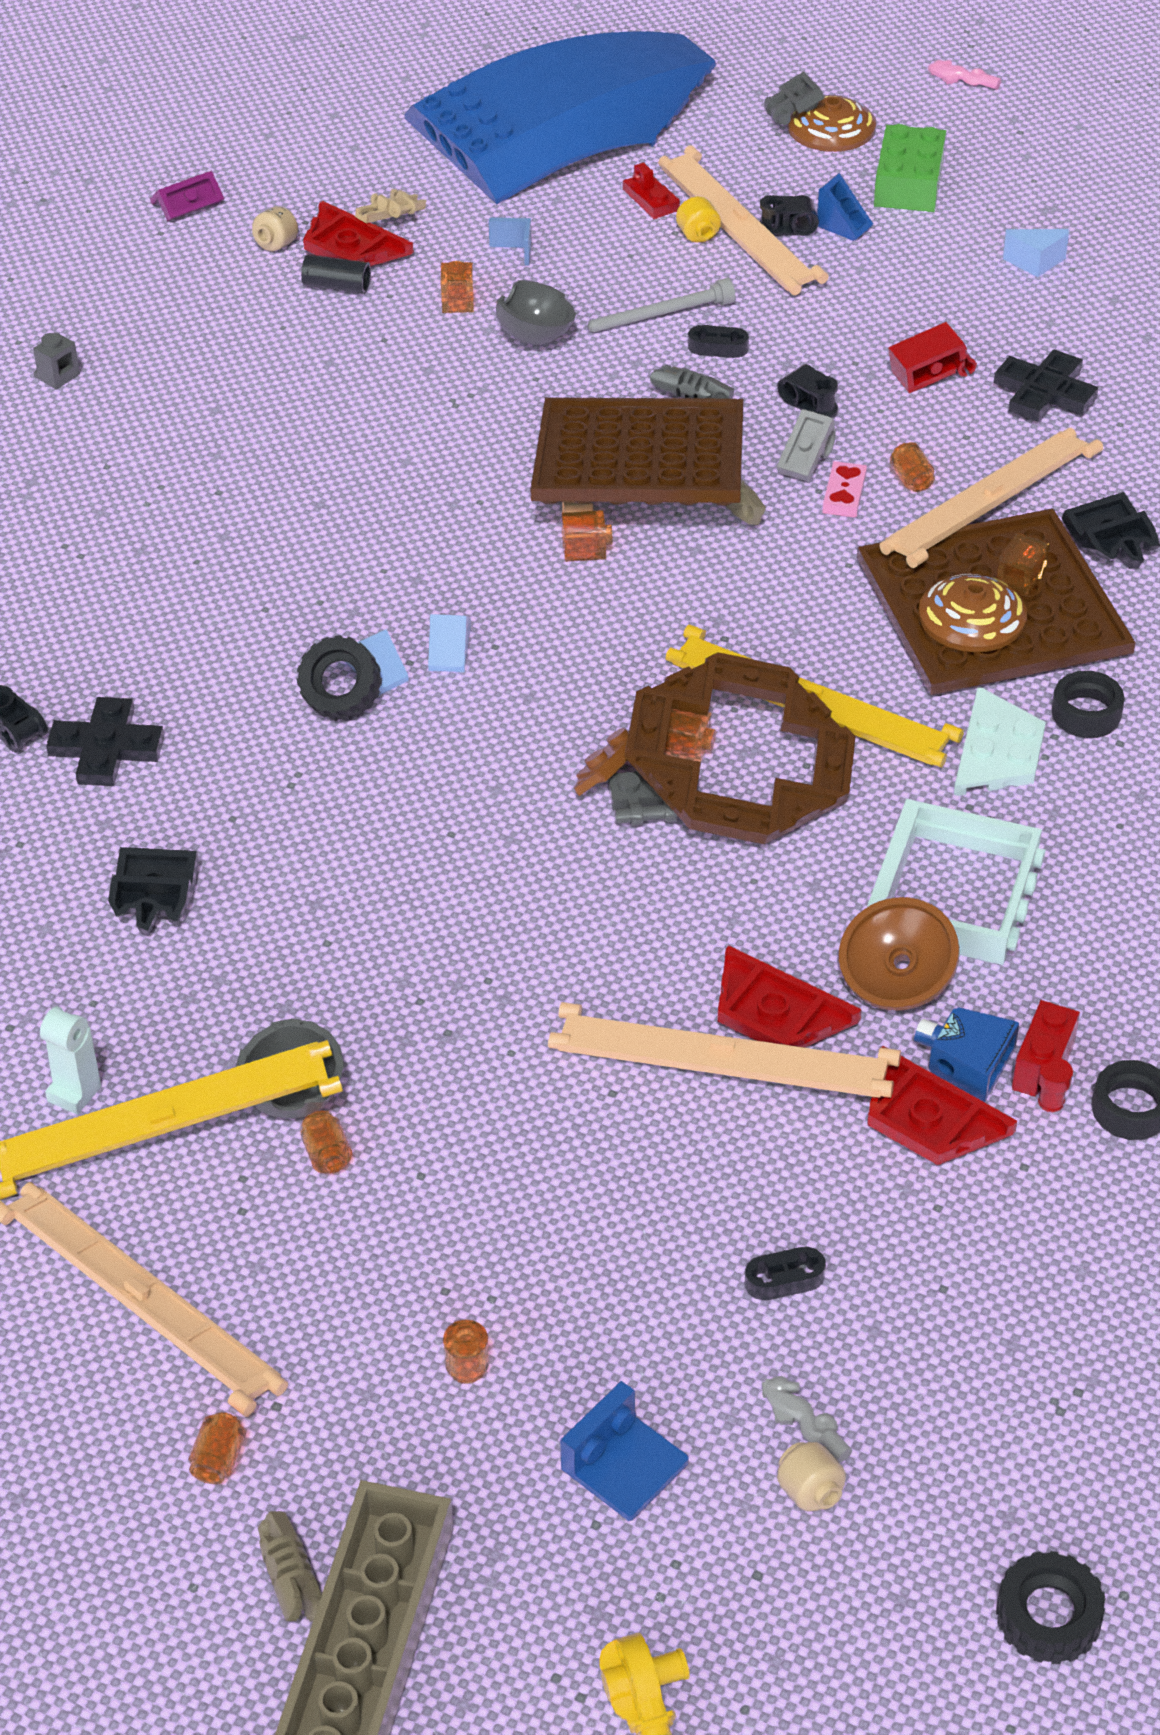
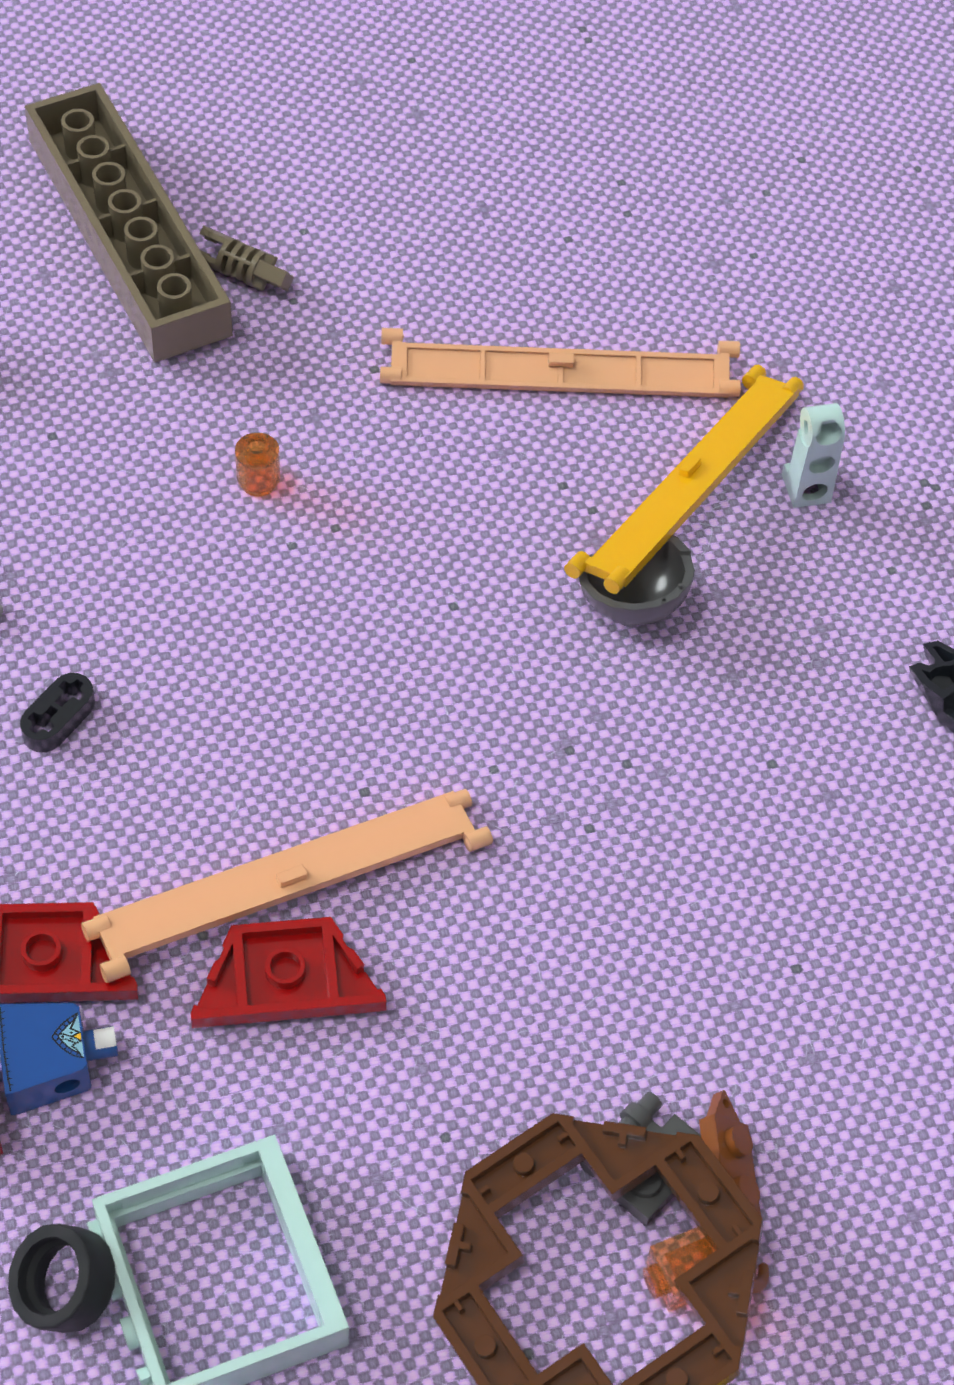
camera: 135 degrees right, 10 degrees up
clear orange brick [189,1412,246,1485] -> none
clear orange brick [300,1111,352,1174] -> none
blue bracket [560,1380,689,1521] -> none
dark orange dish [839,897,960,1011] -> none
none -> black tyre [8,1223,115,1333]

